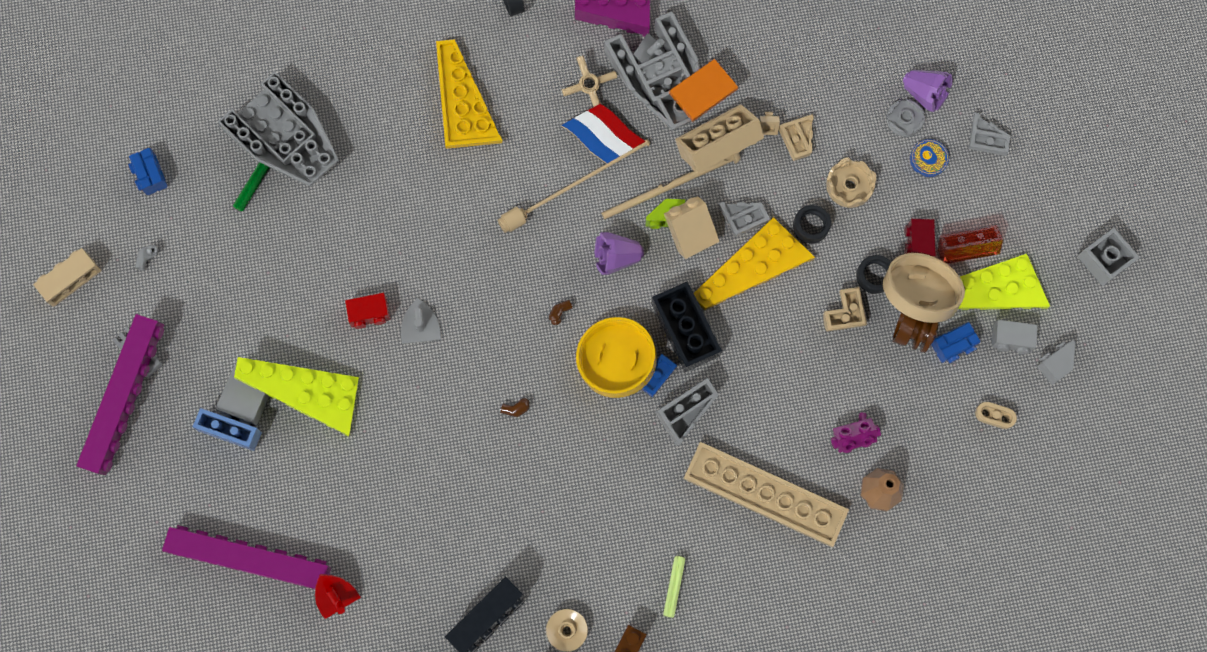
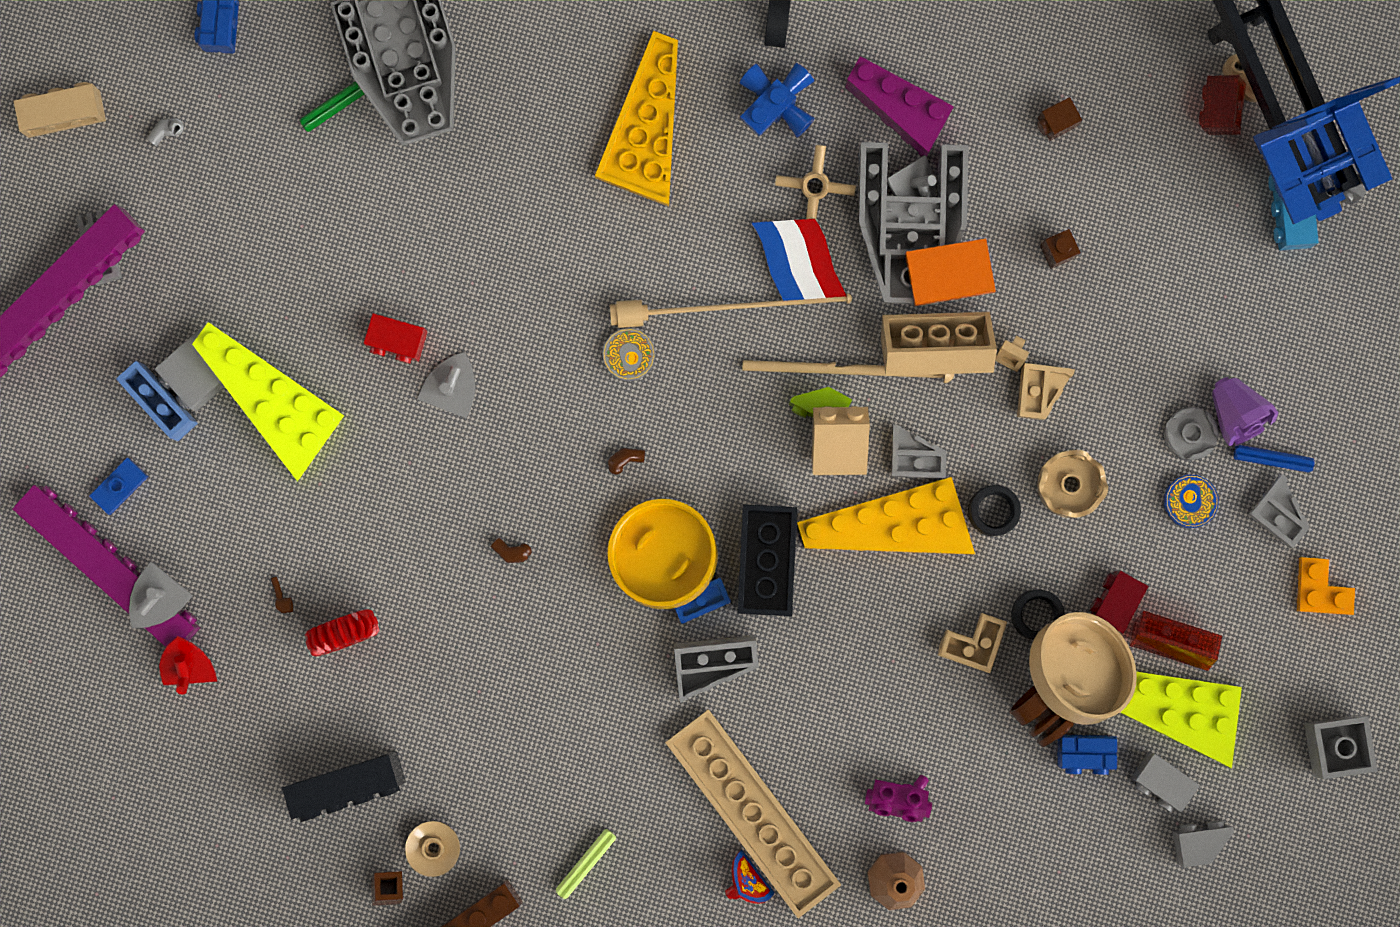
camera: 30 degrees right, 10 degrees up
medium lavender cone [594,232,644,275] -> none
tan plate [975,402,1017,429] -> none
none -> blue plate [90,457,149,515]
none -> light grey shield [129,562,193,628]
none -> reddish brown hand [271,577,294,613]
none -> red gear [305,609,380,657]
none -> tile [602,328,656,382]
none -> shield [725,849,775,904]
none -> blue brick [739,63,815,138]
none -> reddish brown brick [1040,229,1081,269]
none -> blue axle [1233,445,1315,472]
none -> light orange plate [1297,557,1355,615]

